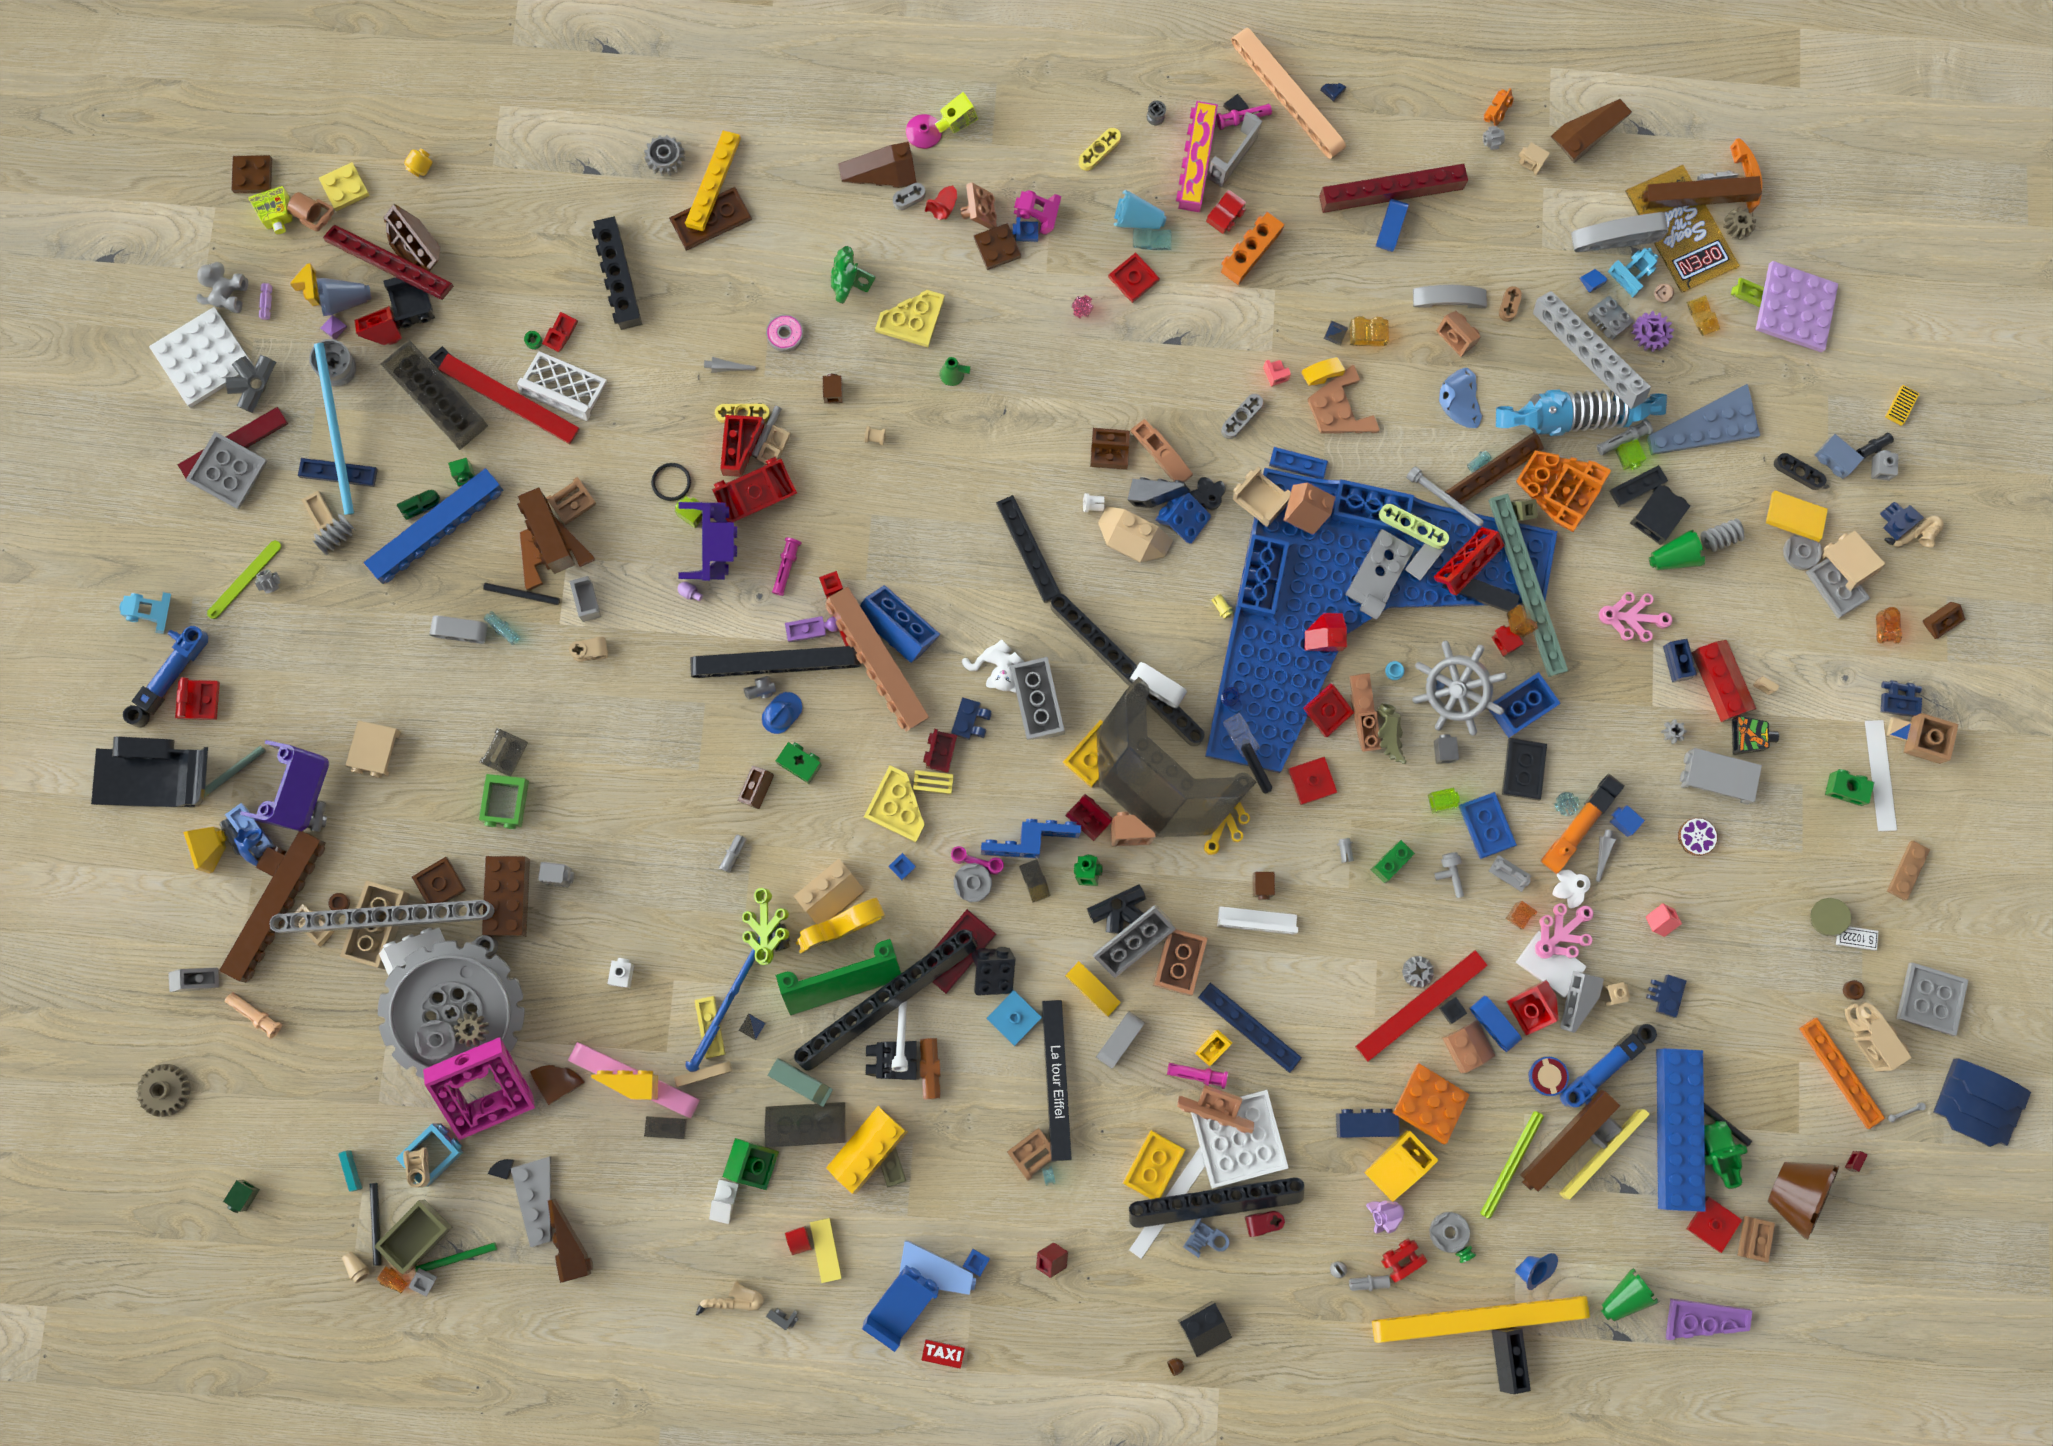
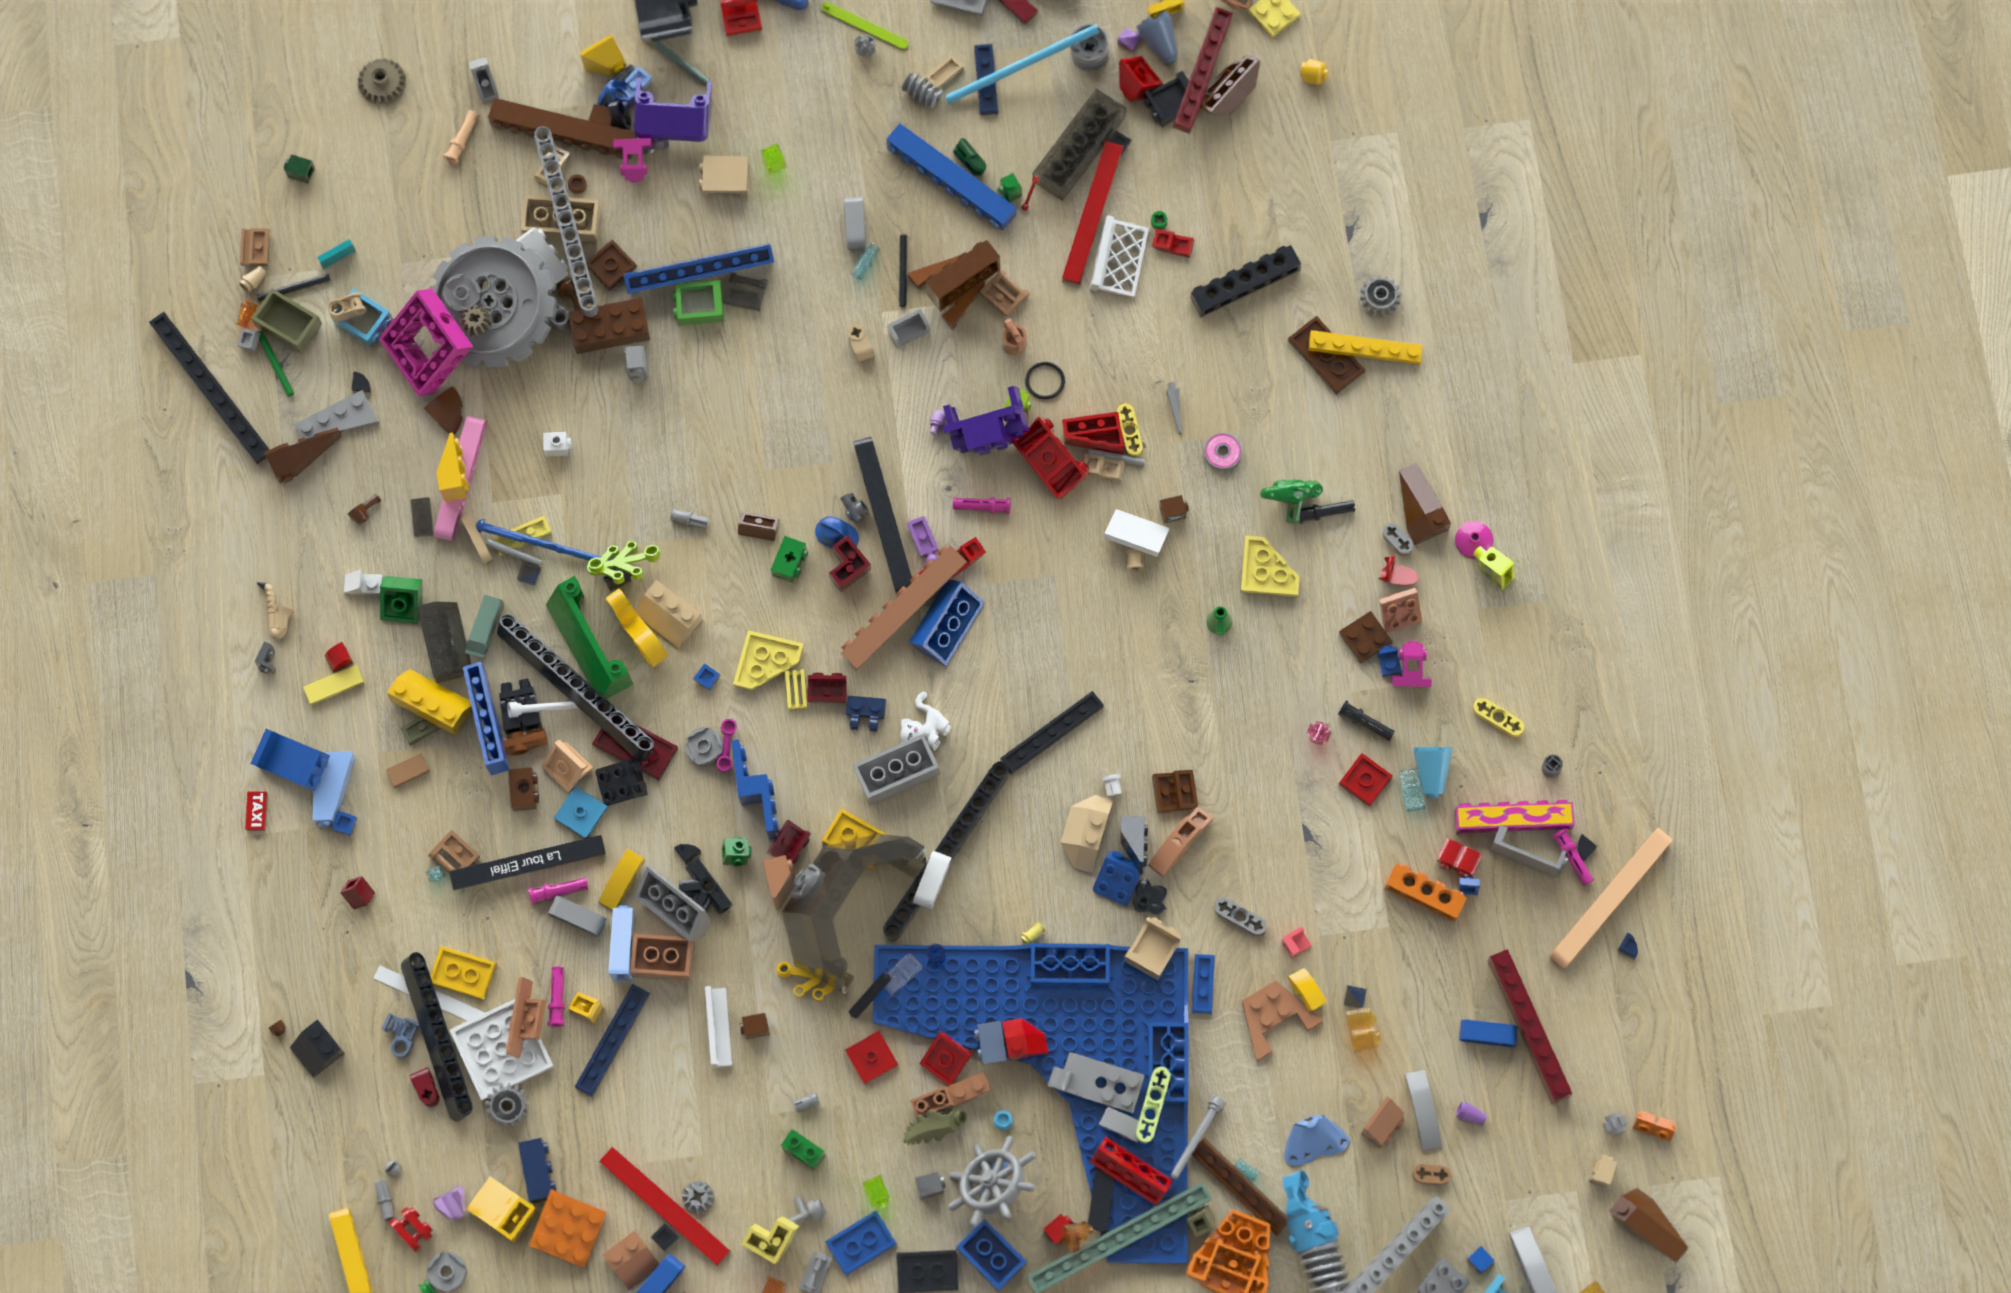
camera: 90 degrees right, 5 degrees down
clear smoke slope [1019,859,1051,903] -> none
nougat slope [1284,483,1335,534] -> none
none -> black plate [149,312,270,464]
none -> medium nougat plate [240,228,270,266]
none -> reddish brown bar [347,494,381,525]
none -> medium nougat tile [386,753,430,788]
none -> blue brick [463,661,510,776]
none -> light grey gear [485,1083,529,1127]
none -> light grey bar [486,539,542,567]
none -> reddish brown brick [508,767,539,811]
none -> dark pink pin [528,877,589,905]
none -> light nougat bracket [542,740,593,793]
none -> reddish brown bar [557,277,581,310]
none -> black beam [609,100,632,130]
none -> light blue slope [609,905,635,981]
none -> dark pink tile [613,138,652,183]
none -> blue brick [624,243,775,294]
none -> black tile [674,844,701,864]
none -> light yellow brick [741,1216,799,1264]
none -> clear neon green brick [760,143,786,174]
none -> light grey tile [790,864,820,900]
none -> dark red brick [829,535,871,592]
none -> sand blue brick [974,1021,1008,1065]
none -> nougat piece [1002,318,1027,355]
none -> red hinge [1021,176,1039,211]
none -> white tile [1104,509,1170,557]
none -> black pin [1299,500,1356,524]
none -> black pin [1338,700,1395,741]
none -> medium lavender cone [1456,1102,1487,1125]
none -> blue plate [1458,877,1480,895]

